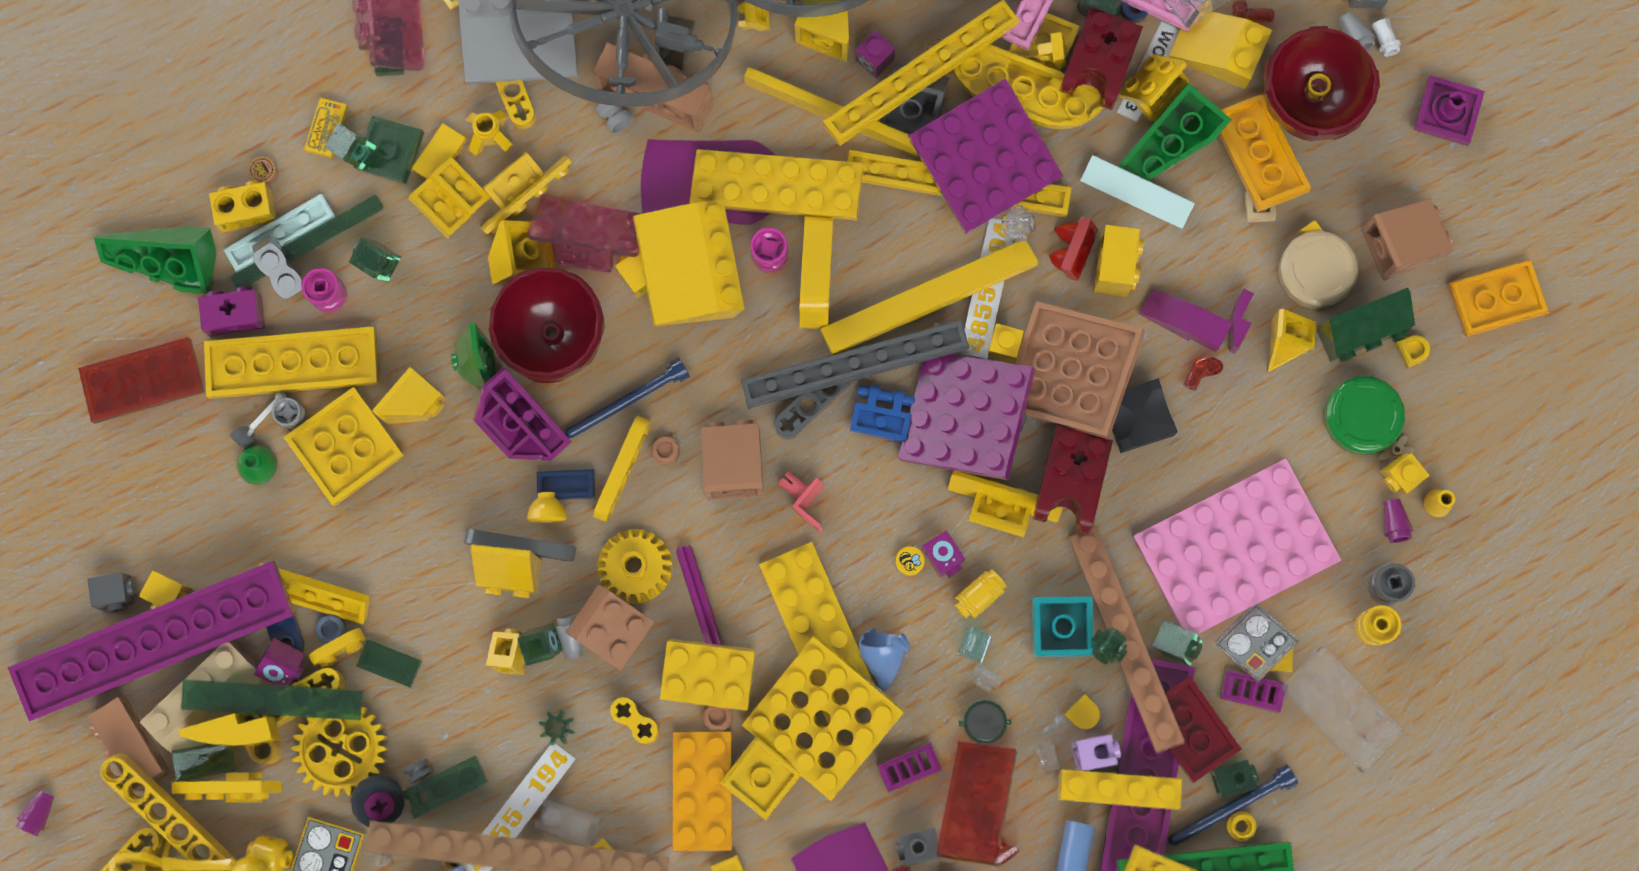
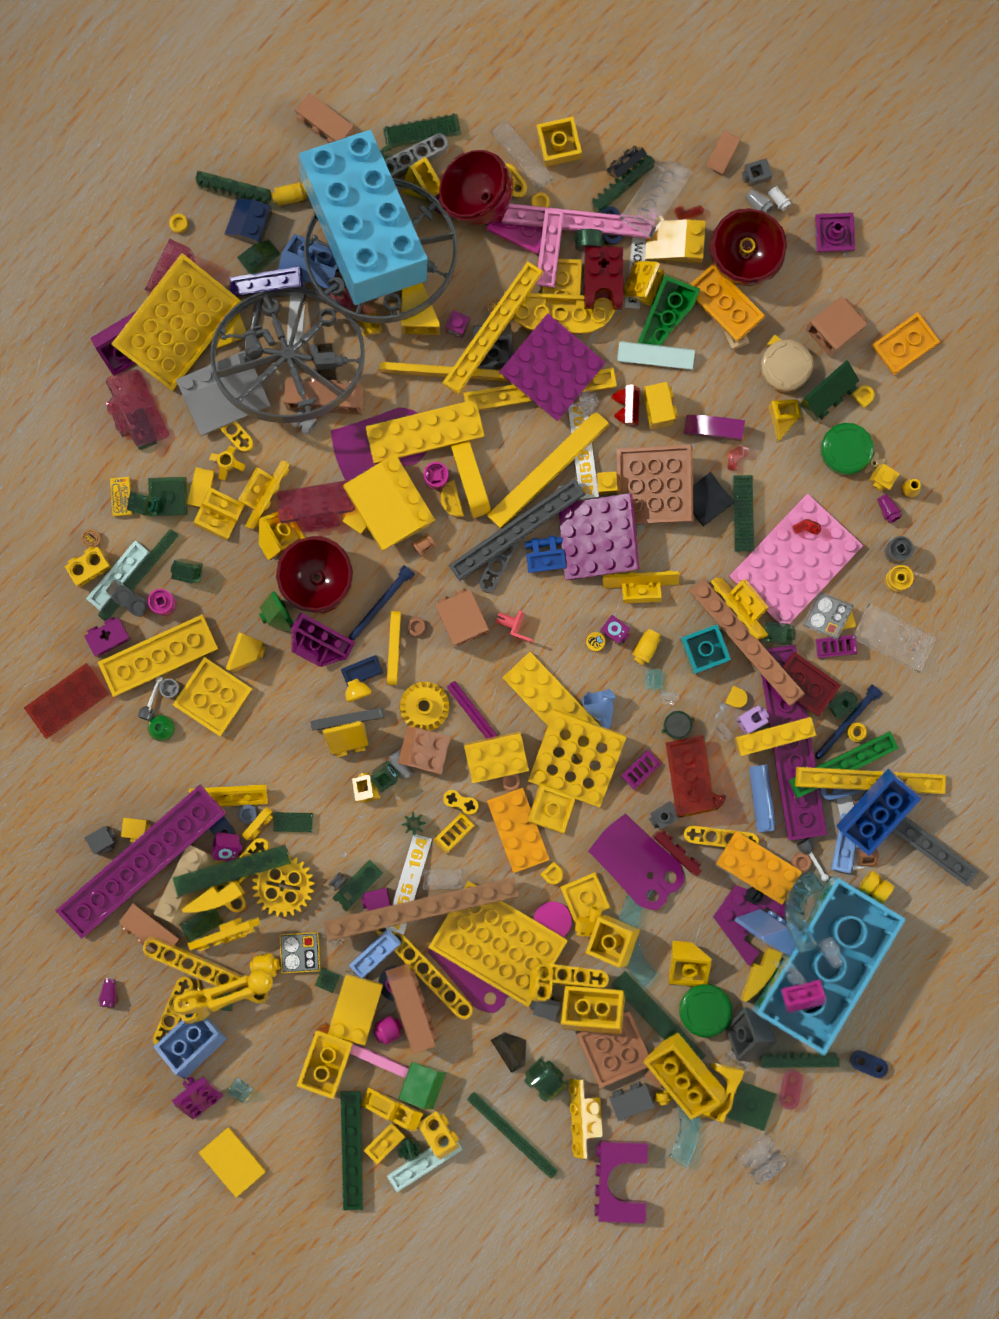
camera: 20 degrees left, 5 degrees up
green wedge [94,227,217,294] -> none
black wheel [351,775,405,827] -> none
dark red brick [1033,425,1113,534] -> none
yellow tile [1038,32,1067,69] -> none
clear green gear [1091,628,1128,665] -> none
magenta slope [1228,288,1254,354] -> none
none -> magenta brick [361,887,391,911]
none -> nougat bush [411,533,437,557]
none -> yellow slope [433,812,475,855]
none -> yellow plate [440,480,464,517]
none -> yellow bracket [711,577,769,639]
none -> clear green gear [732,475,754,552]
none -> clear red arm [792,519,822,535]

